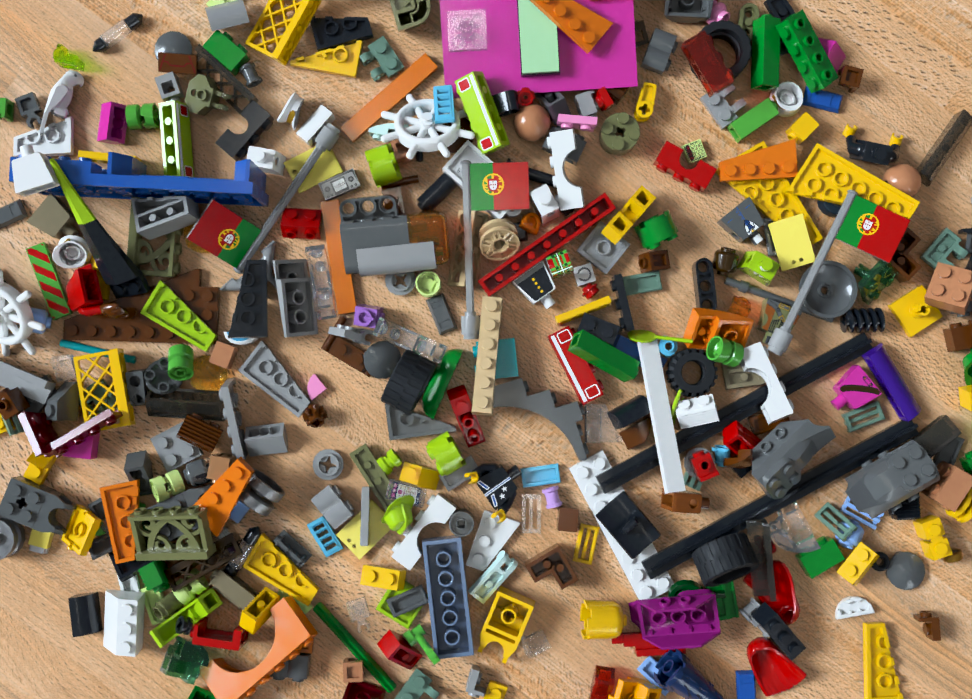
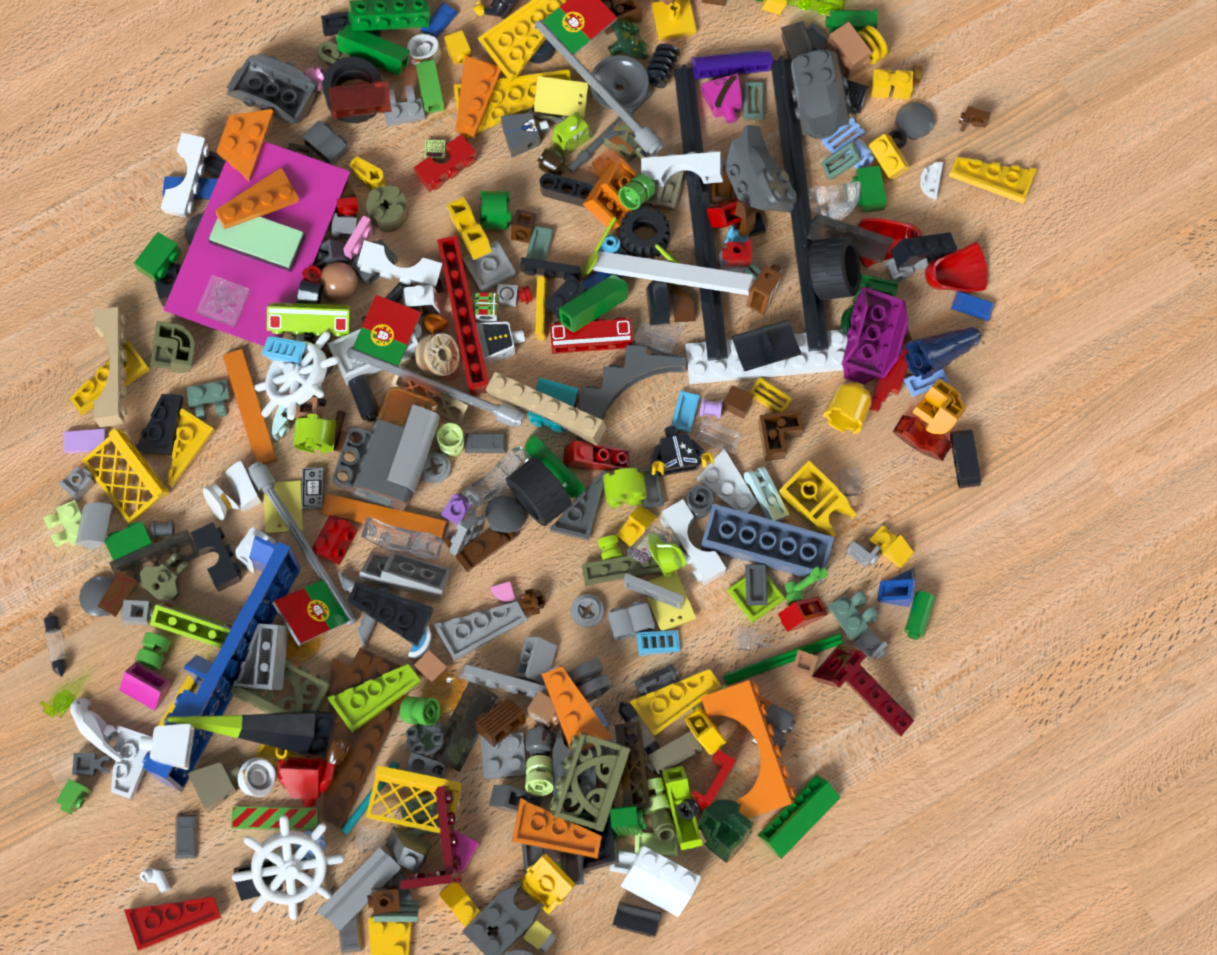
camera: 65 degrees left, 15 degrees down
yellow brick [360,564,407,591] -> none
white brick [676,393,719,429] -> none

